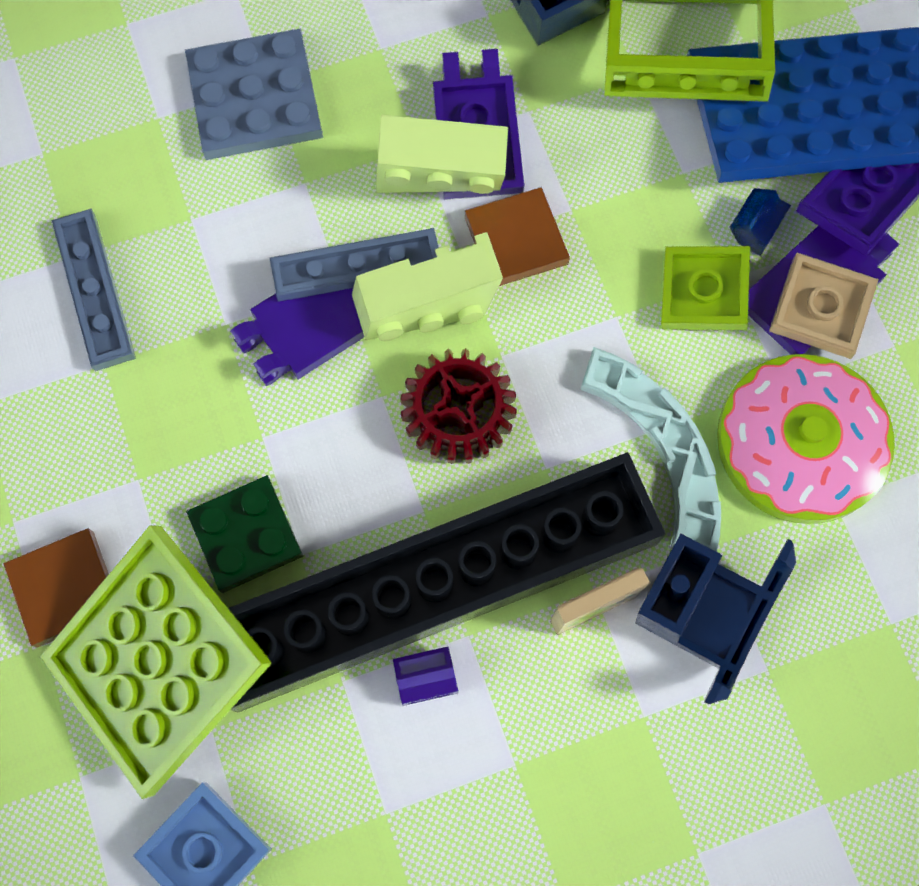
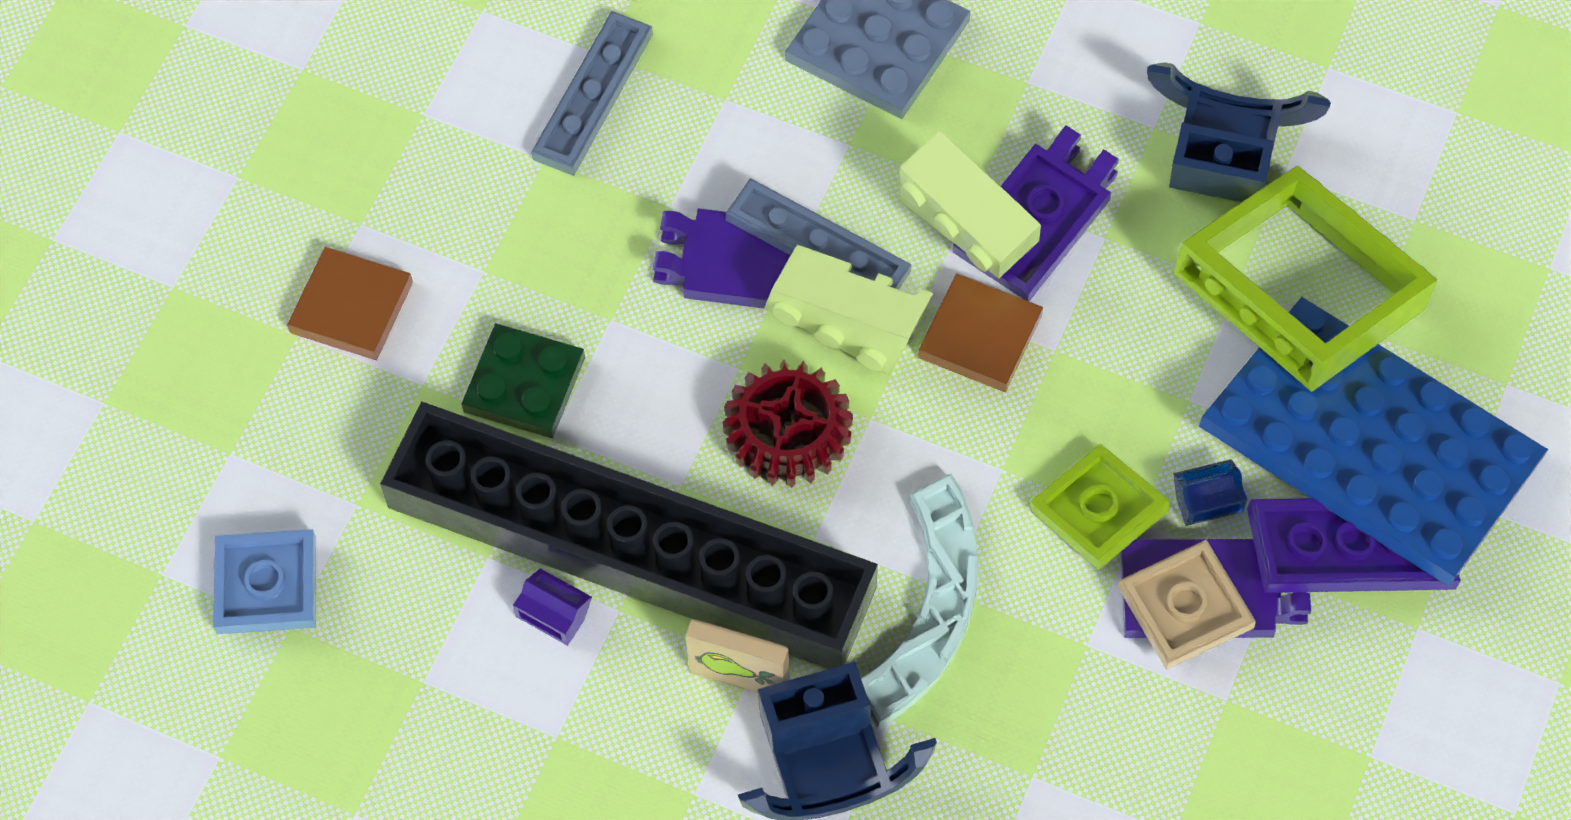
camera: 45 degrees right, 10 degrees down
lime plate [40,525,272,799] -> none
dish [717,354,895,524] -> none

